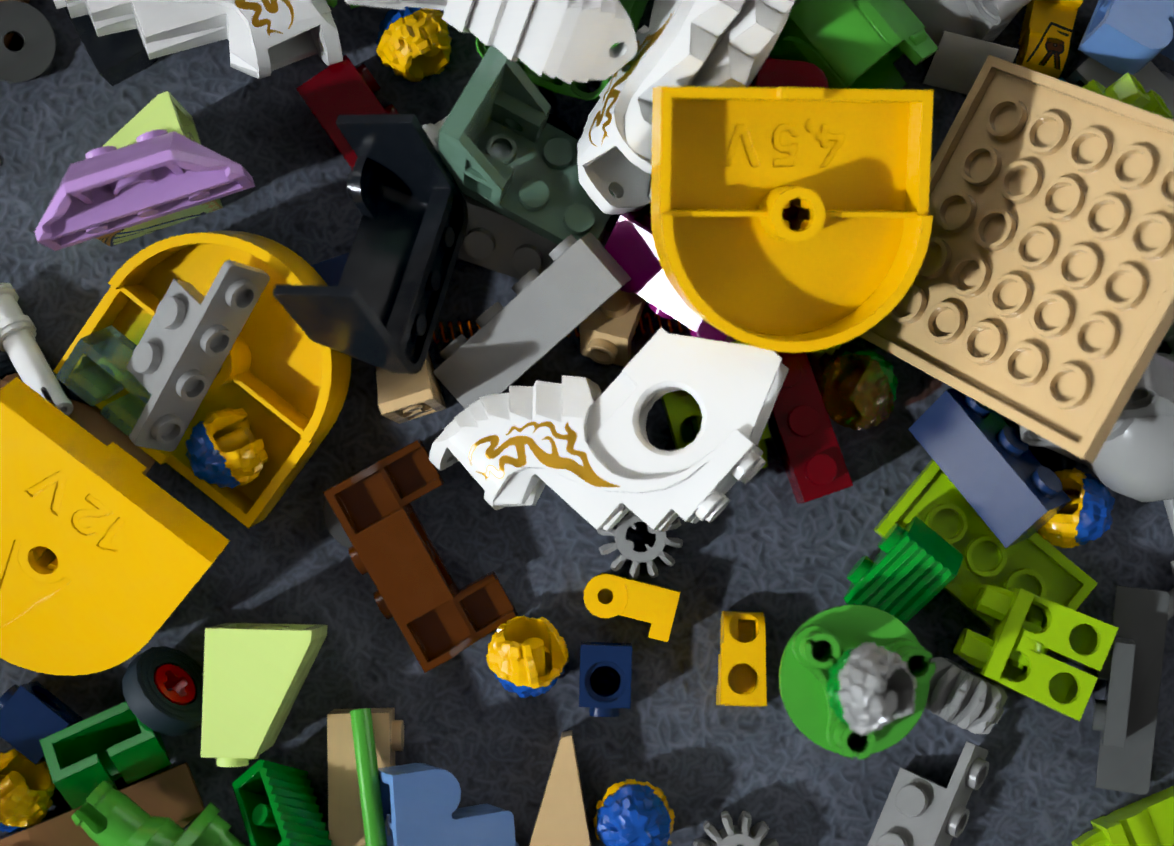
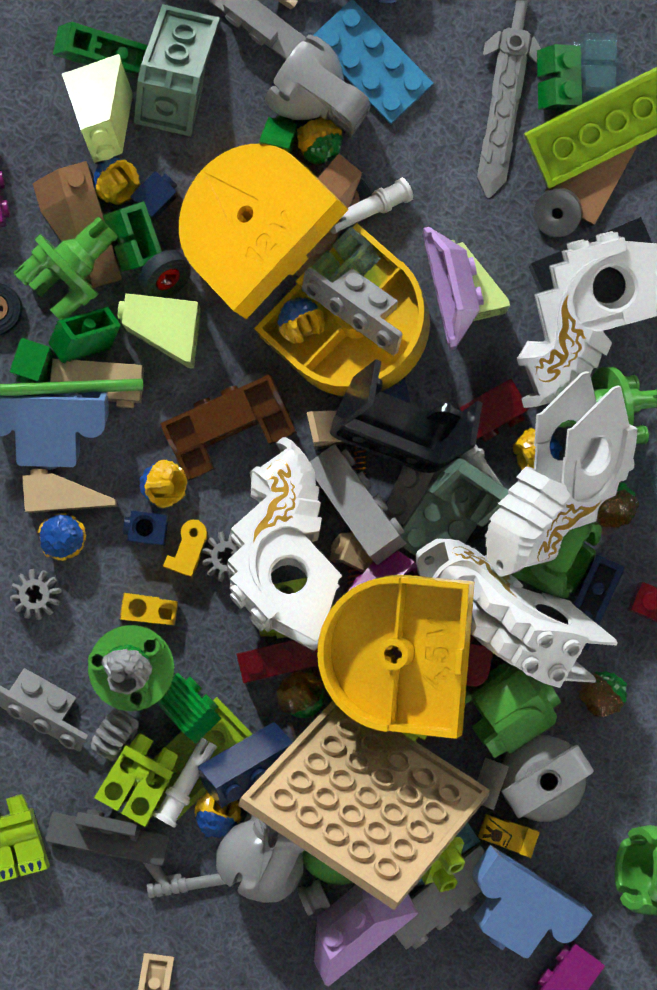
camera: 100 degrees right, 0 degrees up
none -> white pin [152,738,217,828]

